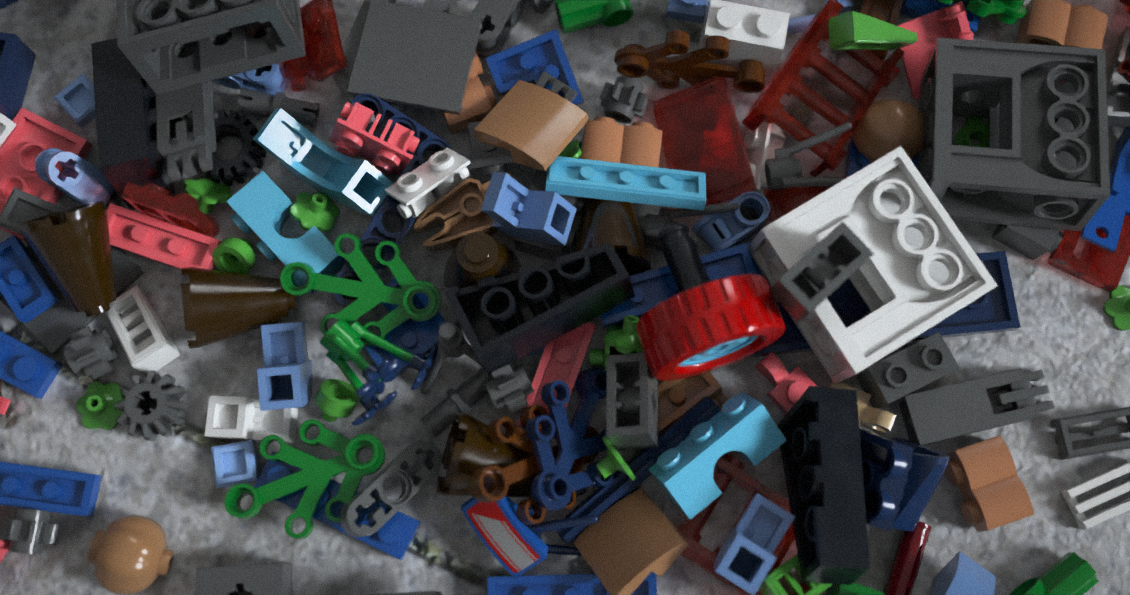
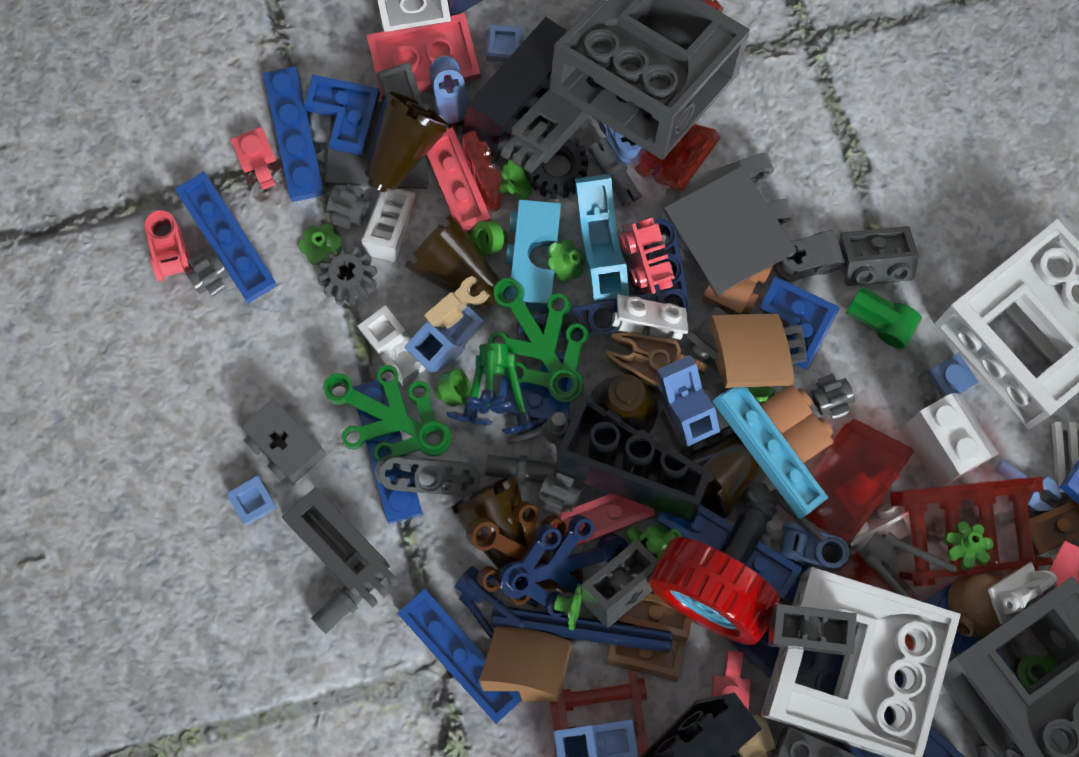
camera: 50 degrees right, 0 degrees up
medium nougat plant [87,515,175,595] -> none
light blue tile [211,440,260,489] -> none
slope [461,487,548,578] -> none
reddish brown plant [614,30,766,94] -> none
medium azure arch [648,392,787,520] -> none
bright green slope [828,11,918,51] -> none
none -> tan plate [424,276,489,329]
none -> bright green plant [944,522,993,571]
none -> white hinge [988,562,1057,625]

